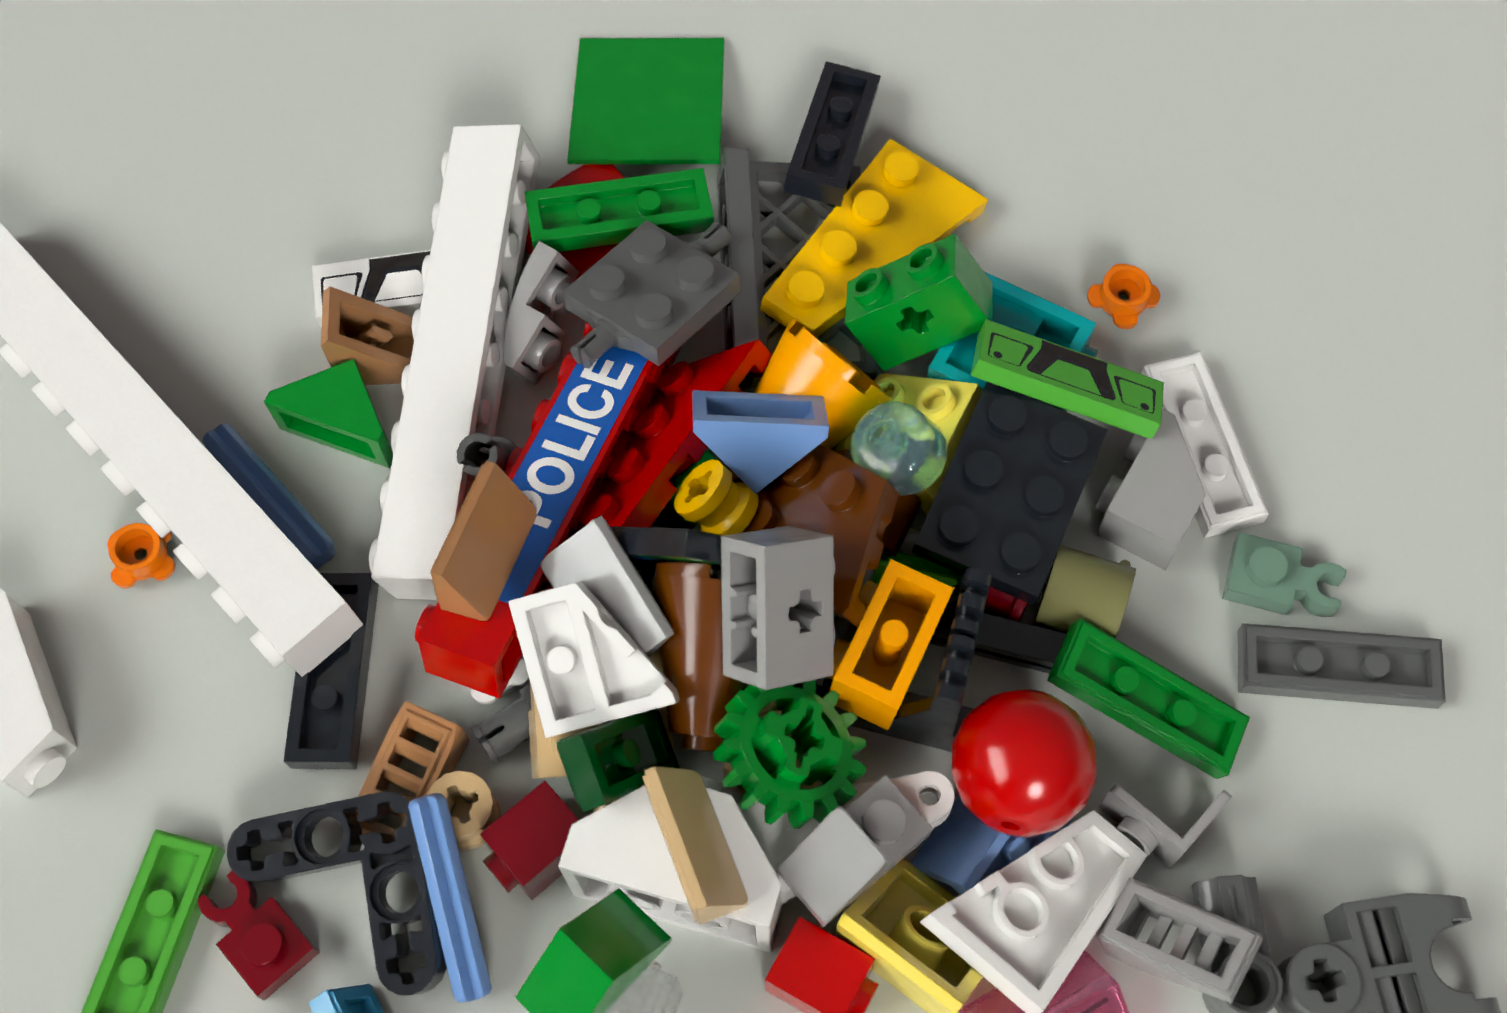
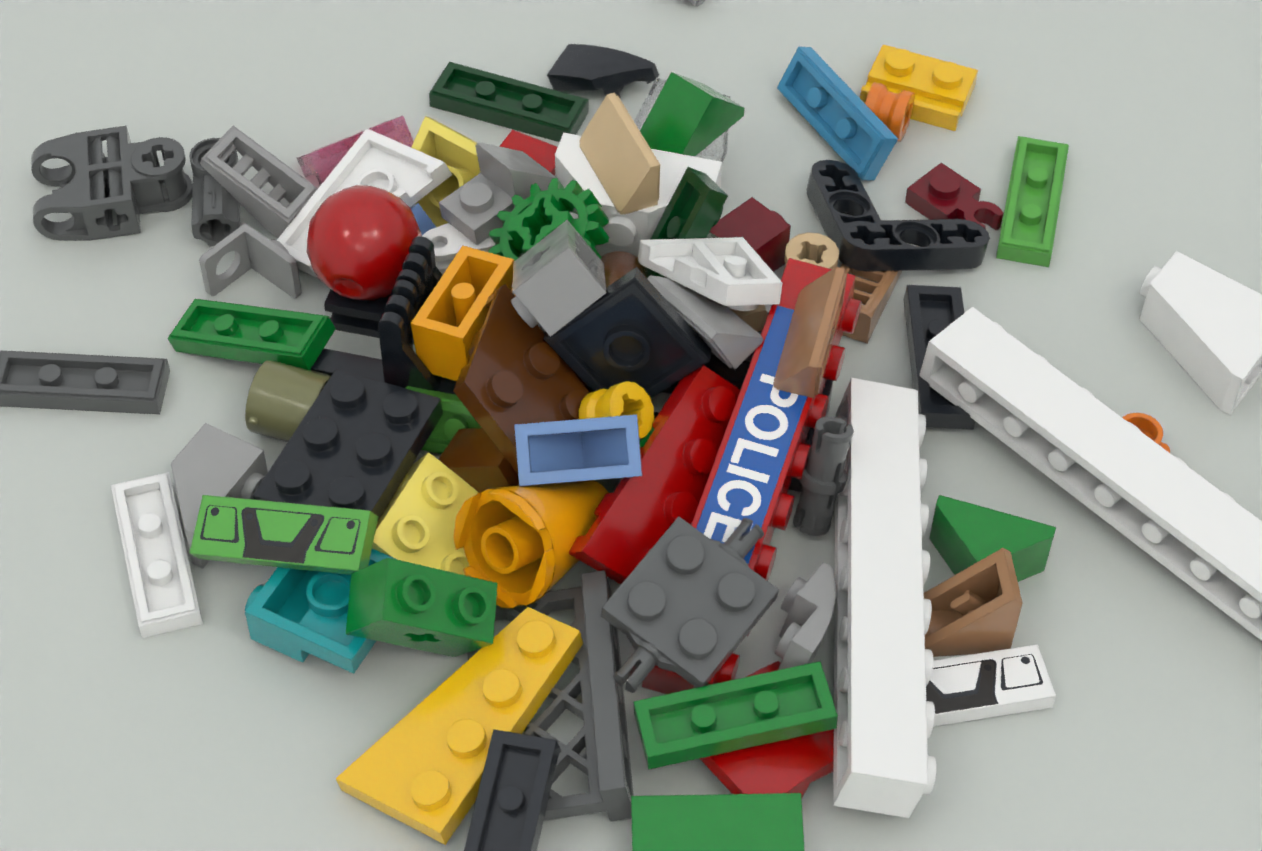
camera: 175 degrees right, 15 degrees down
medium blue axle [203,423,336,569] -> none
medium blue axle [408,793,492,1002] -> none
clear light blue head [851,401,947,496] -> none
orange plate [1087,263,1161,329] -> none
sand green plate [1222,532,1347,617] -> none

